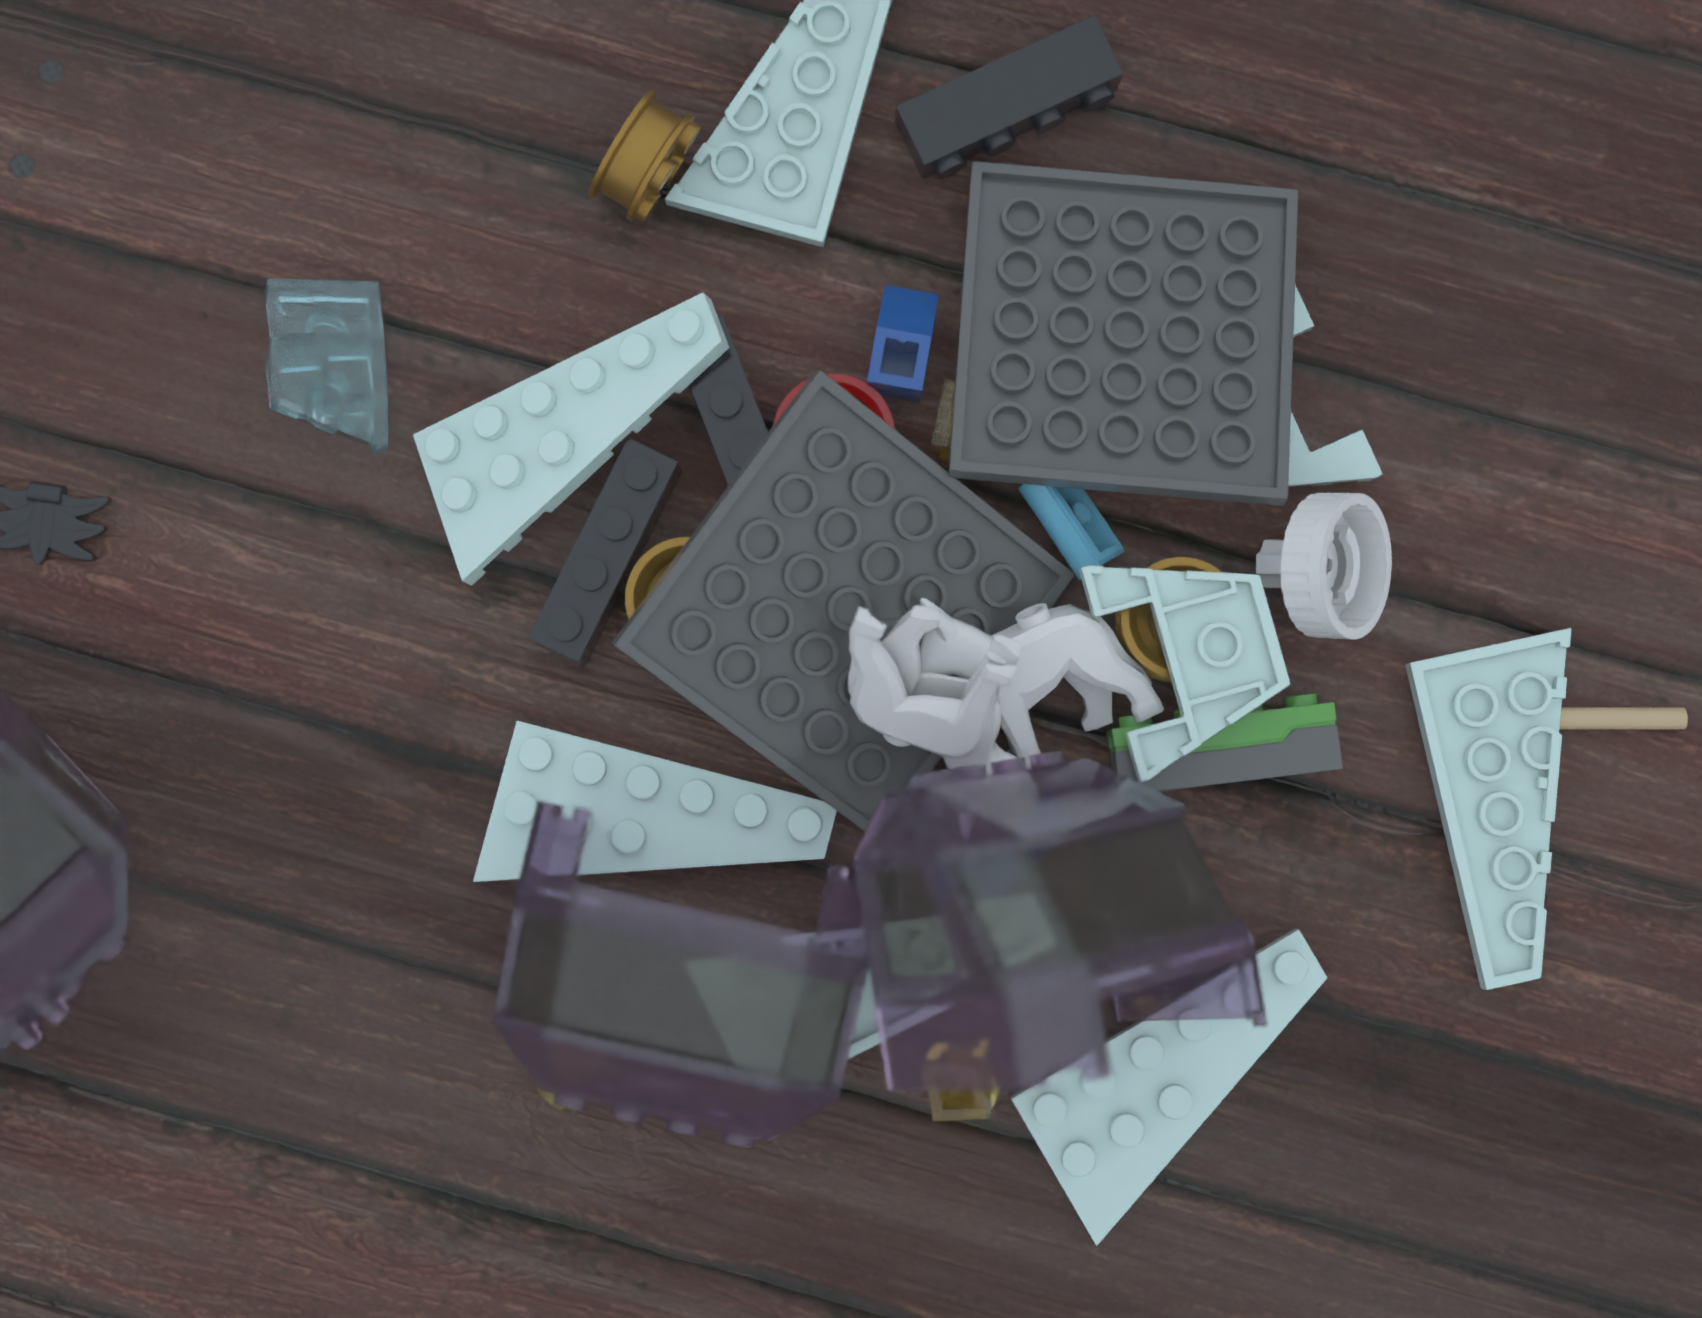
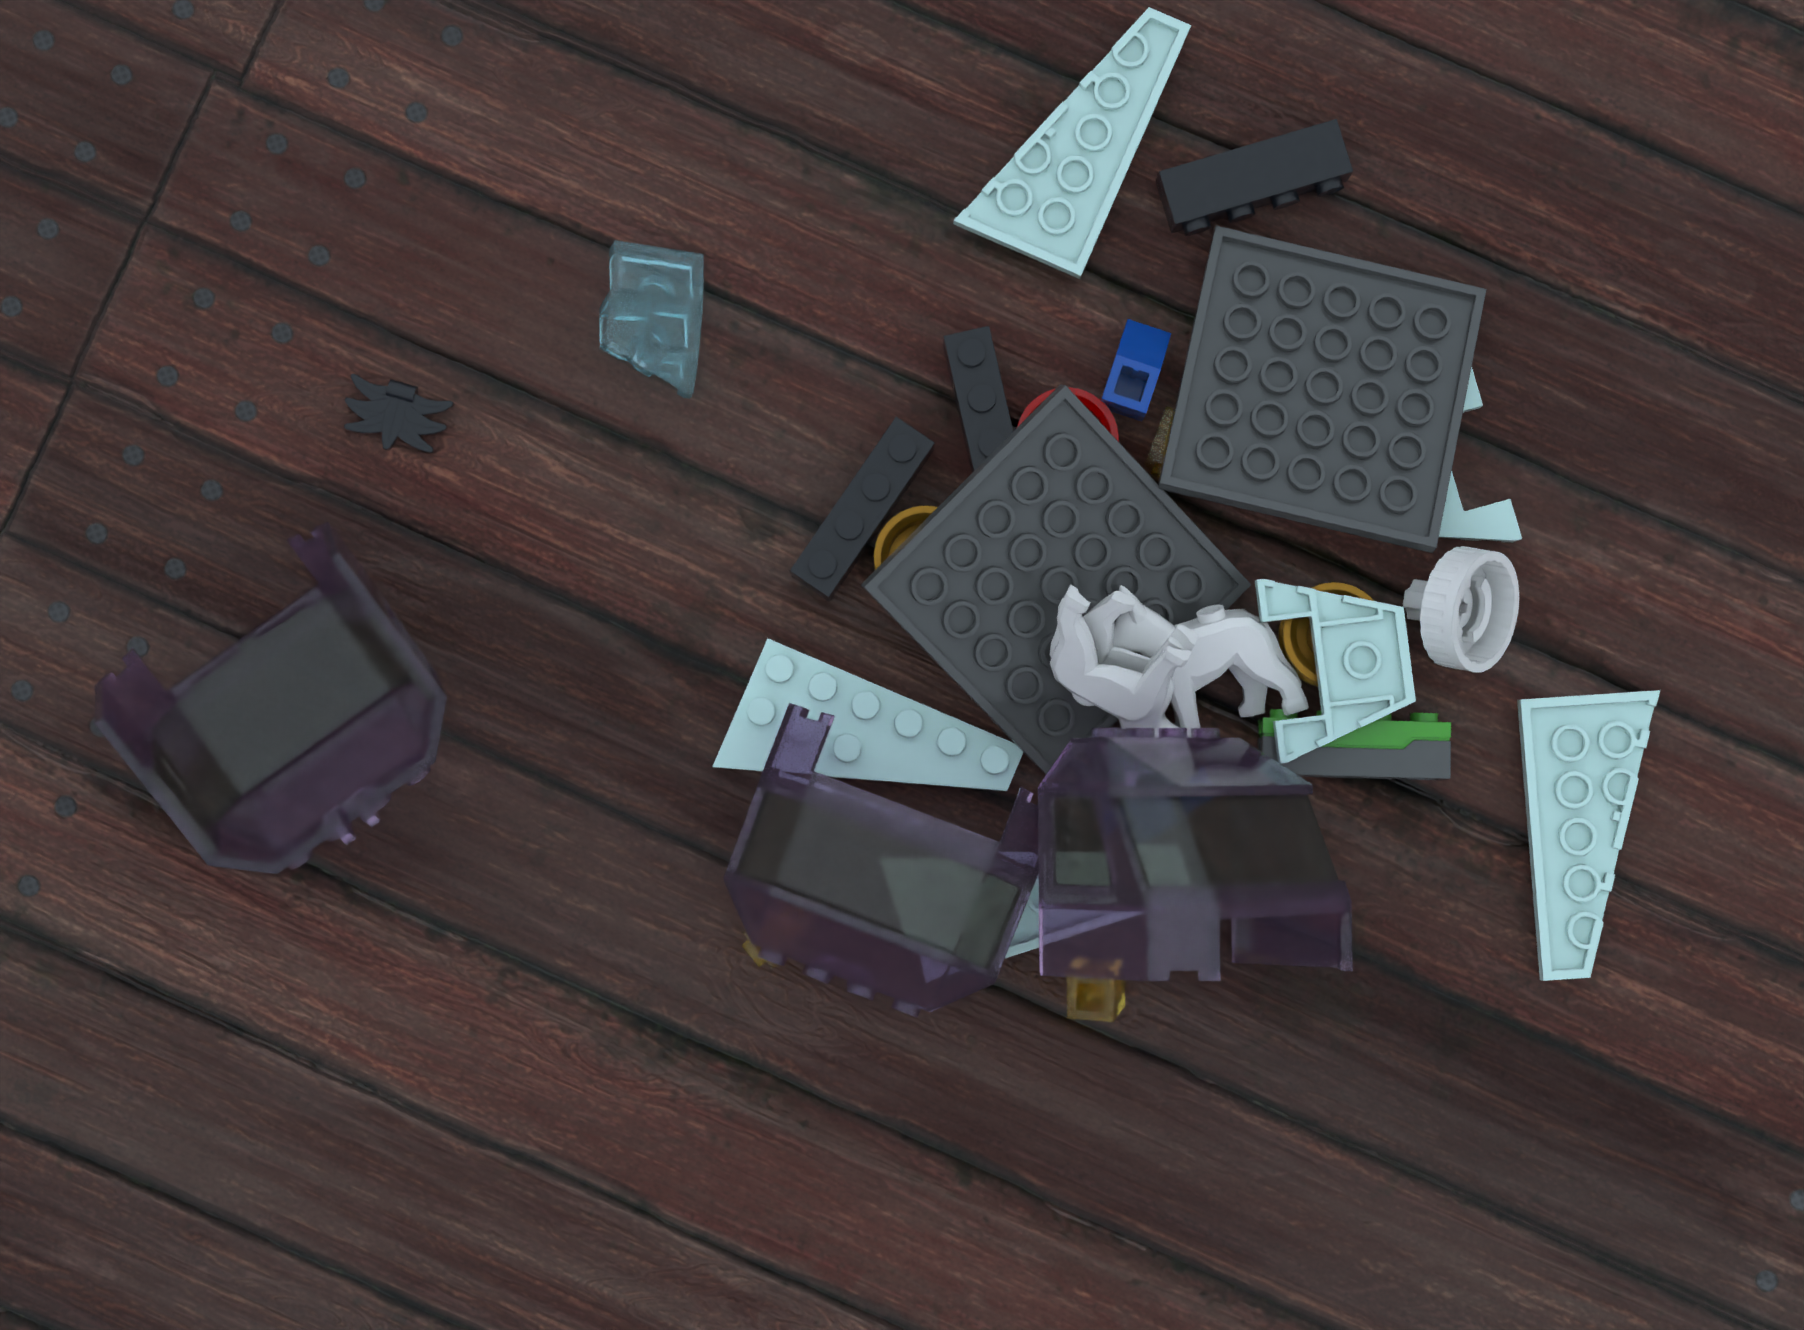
camera: 10 degrees right, 0 degrees up
light aqua wing [413,292,729,586] -> none
pearl gold wheel [588,89,701,222] -> none
light aqua wing [1010,929,1327,1246] -> none
medium azure brick [1018,484,1124,581] -> none
tan piece [1560,707,1688,729] -> none

